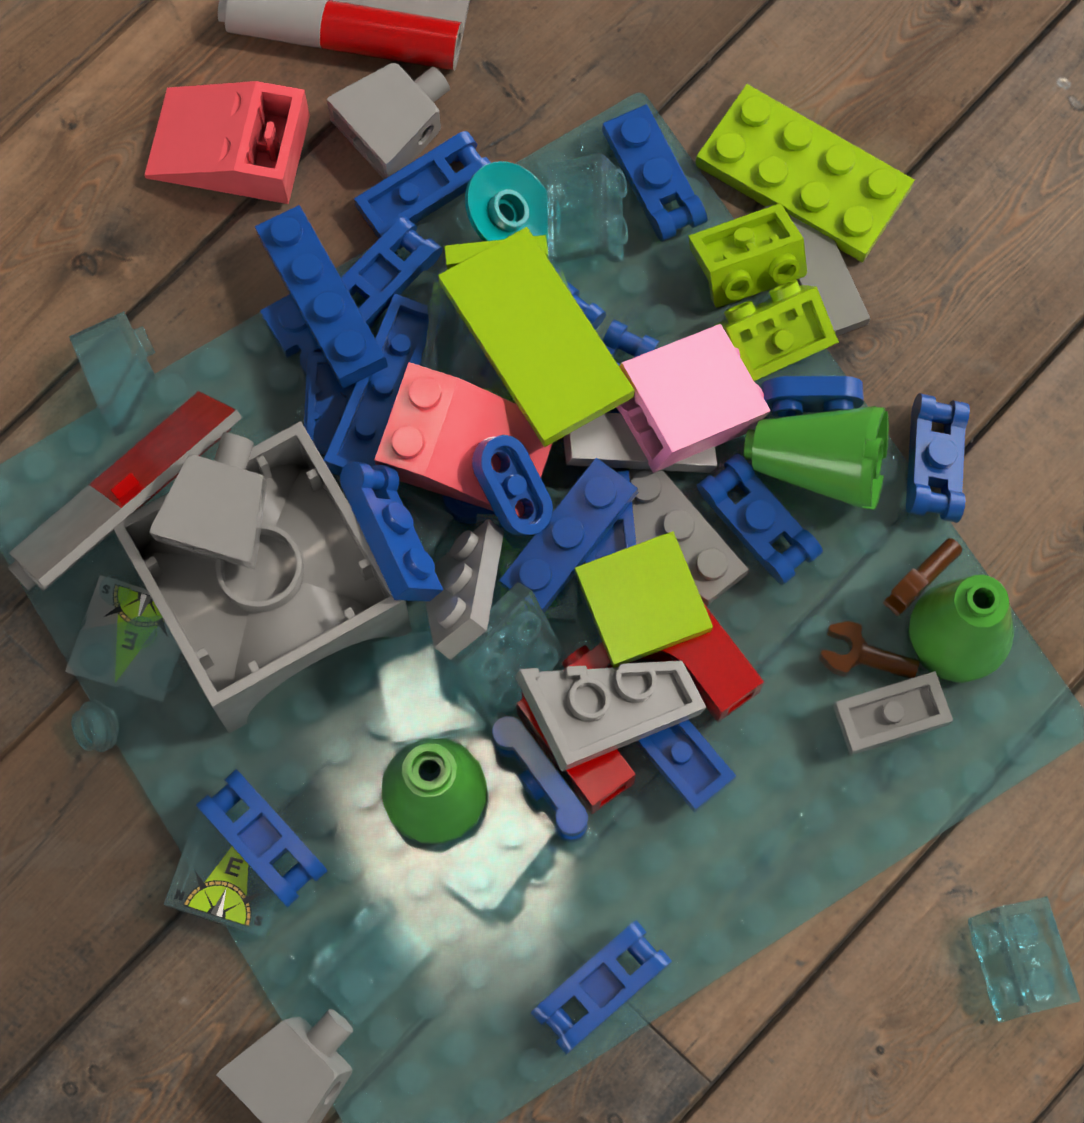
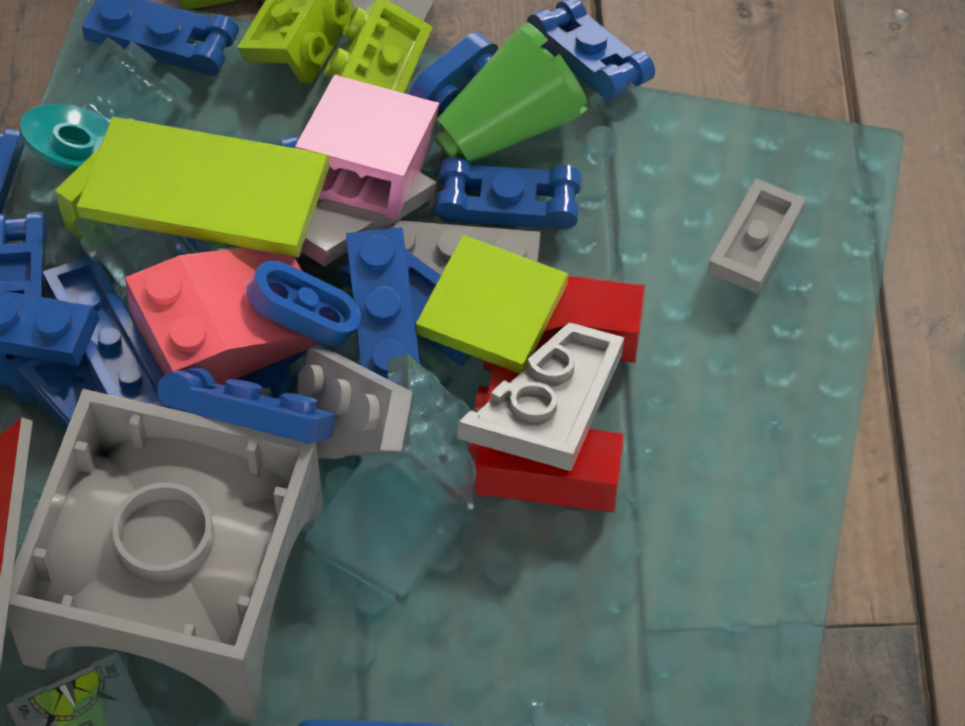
camera: 45 degrees left, 15 degrees down
light grey torso [149,432,267,569] -> none
bright green cone [381,738,487,844] -> none
clear light blue bracket [440,796,559,922] -> none
blue plate [492,716,588,842] -> none
blue plate [531,920,672,1055] -> none
blue plate [635,719,736,813] -> none
reddish brown bar [819,621,920,679] -> none
reddish brown bar [883,538,962,617] -> none
bright green cone [908,575,1014,683] -> none

